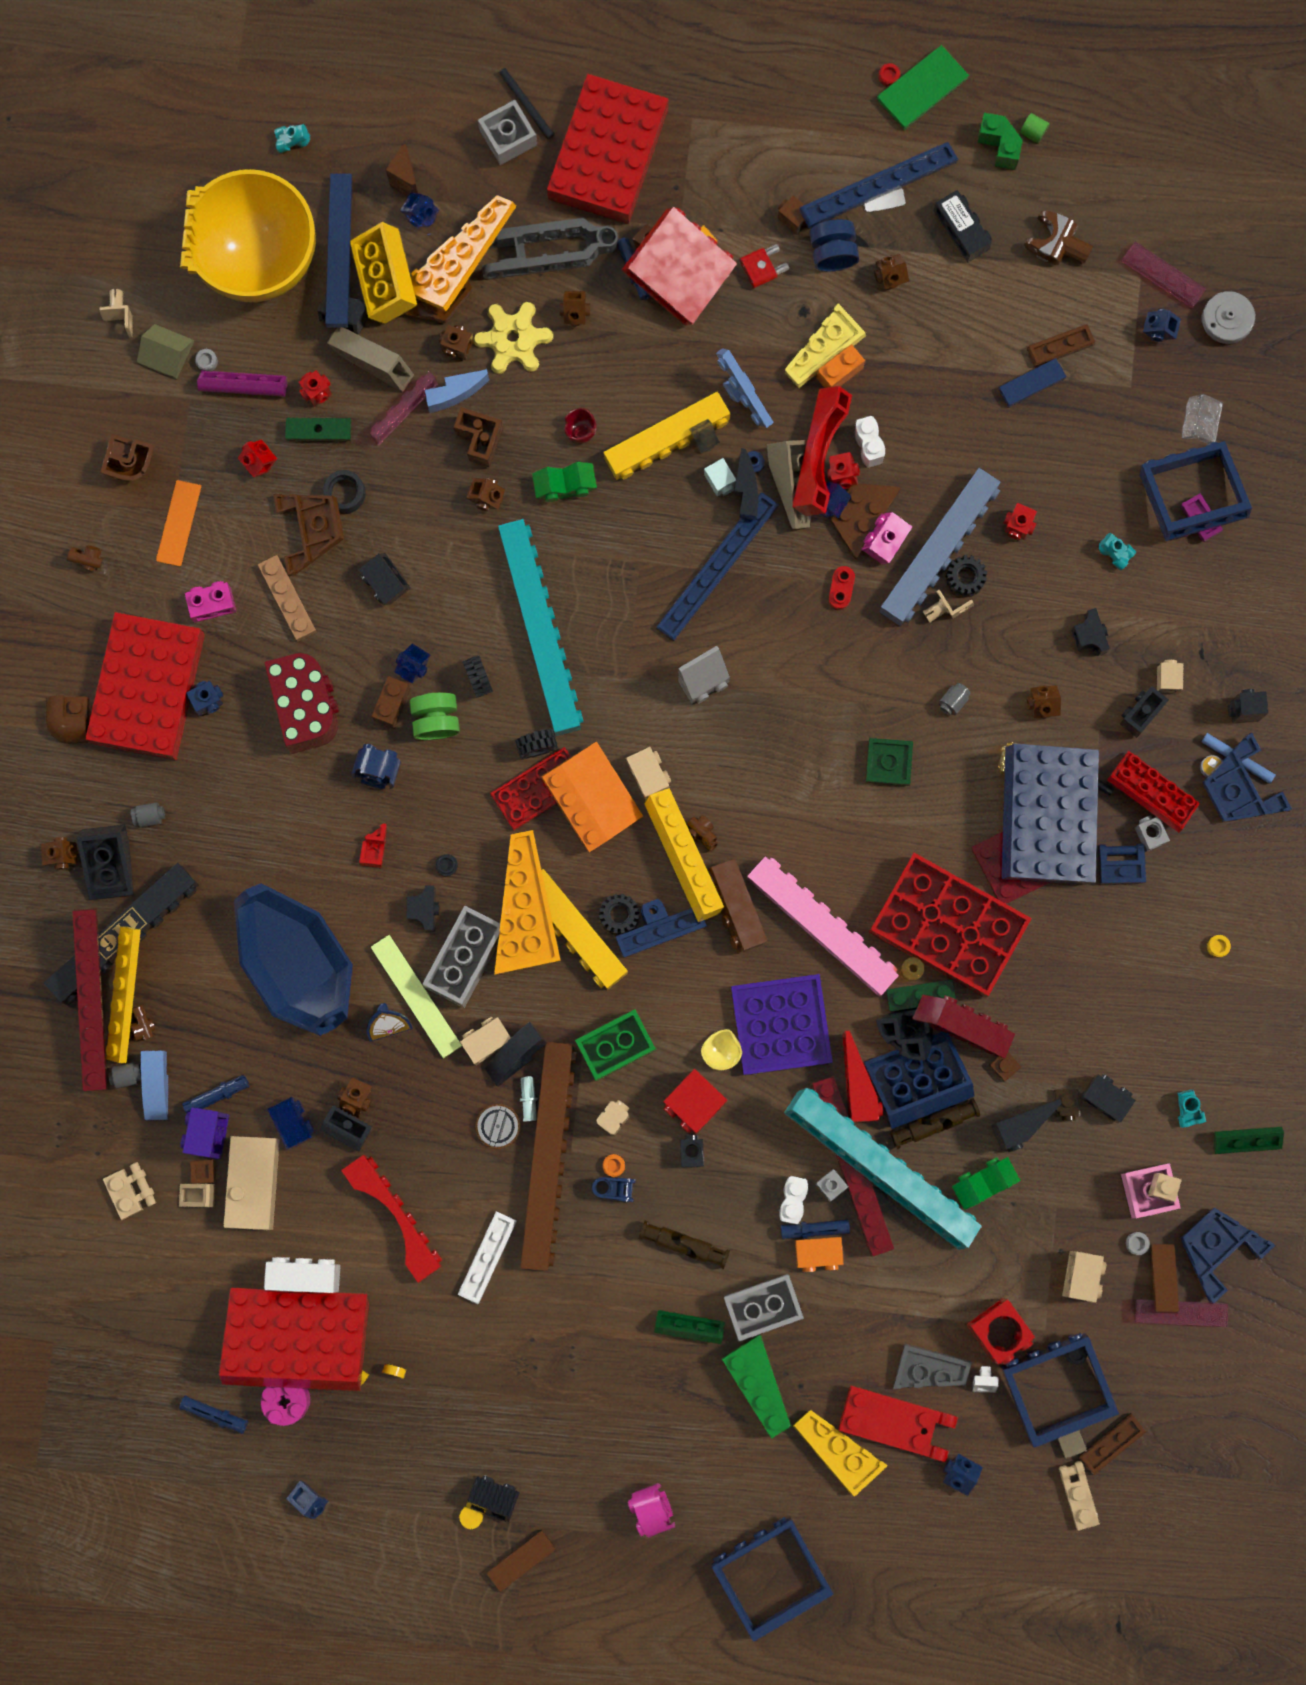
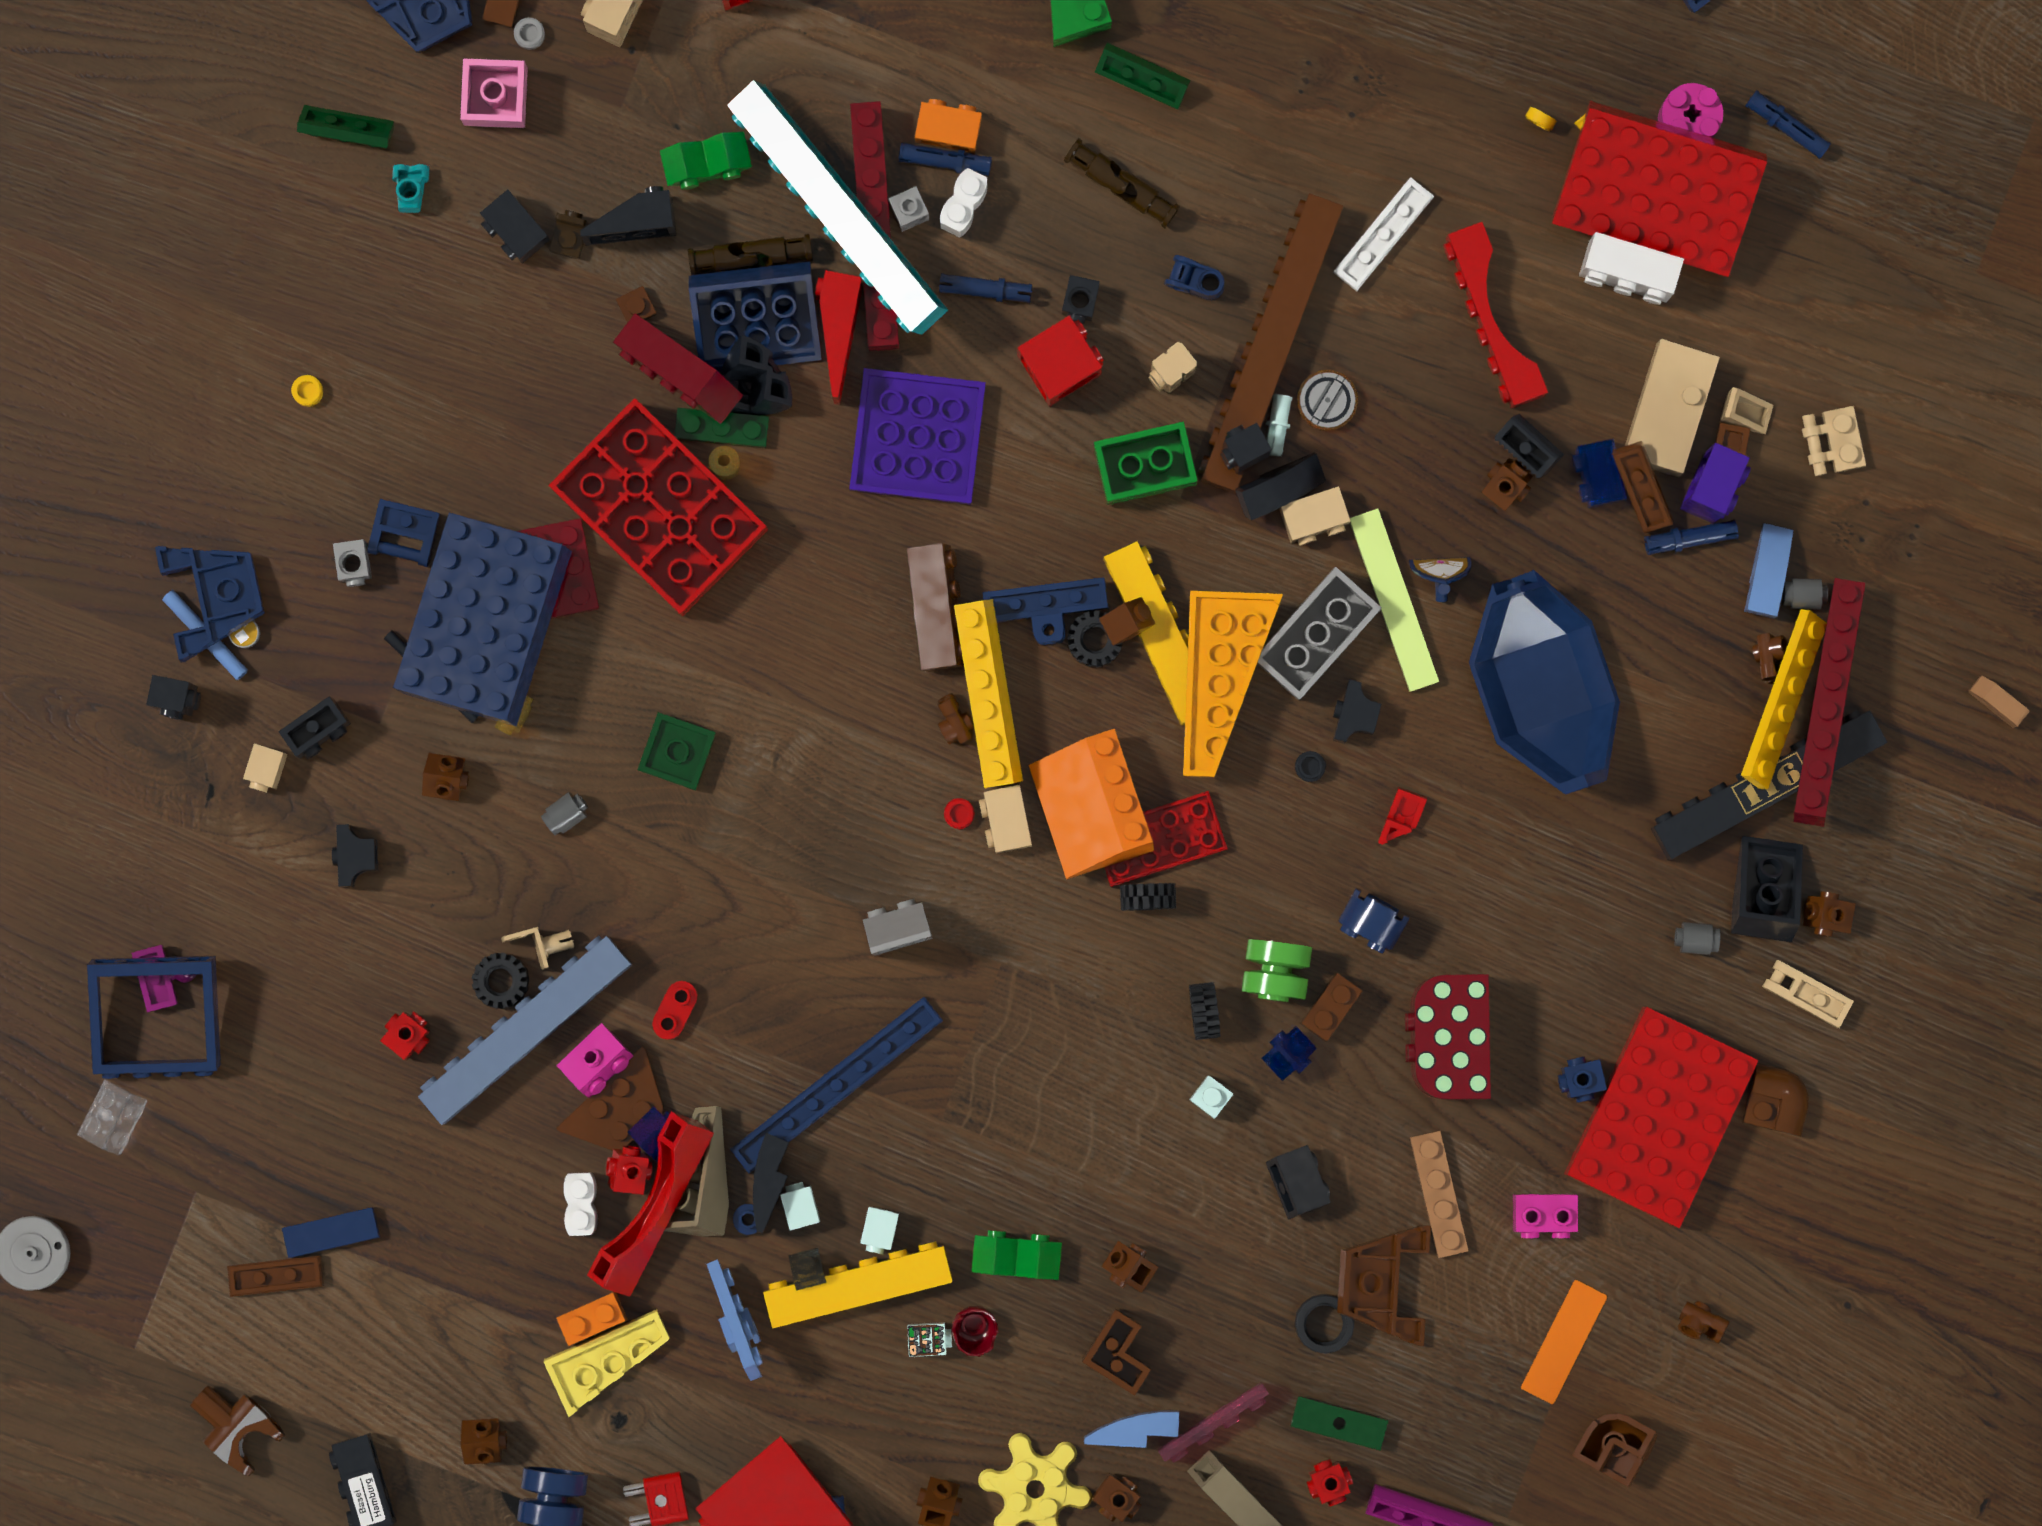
camera: 170 degrees left, 5 degrees up
red brick [238,439,277,477] -> none
teal brick [498,519,584,736] -> none
orange tile [603,1154,625,1177] -> none
light yellow helmet [701,1029,742,1070] -> none
light grey brick [723,1274,804,1341] -> none
bright pink brick [747,857,899,997] -> none
teal plate [1099,533,1136,570] -> none
red tile [1107,751,1200,833] -> none
clear pink plate [1122,241,1206,308] -> none
dark blue brick [1143,309,1181,342] -> none
tan brick [1148,1173,1181,1202] -> none
none -> light aqua brick [860,1206,899,1254]
none -> brick [908,1322,952,1357]
none -> dark blue pin [939,273,1033,304]
none -> red tile [944,798,975,829]
none -> reddish brown brick [1099,597,1156,646]
none -> light aqua brick [1189,1075,1233,1119]
none -> black brick [1220,423,1272,474]
none -> reddish brown tile [1612,441,1674,534]
none -> tan plate [1762,960,1854,1028]

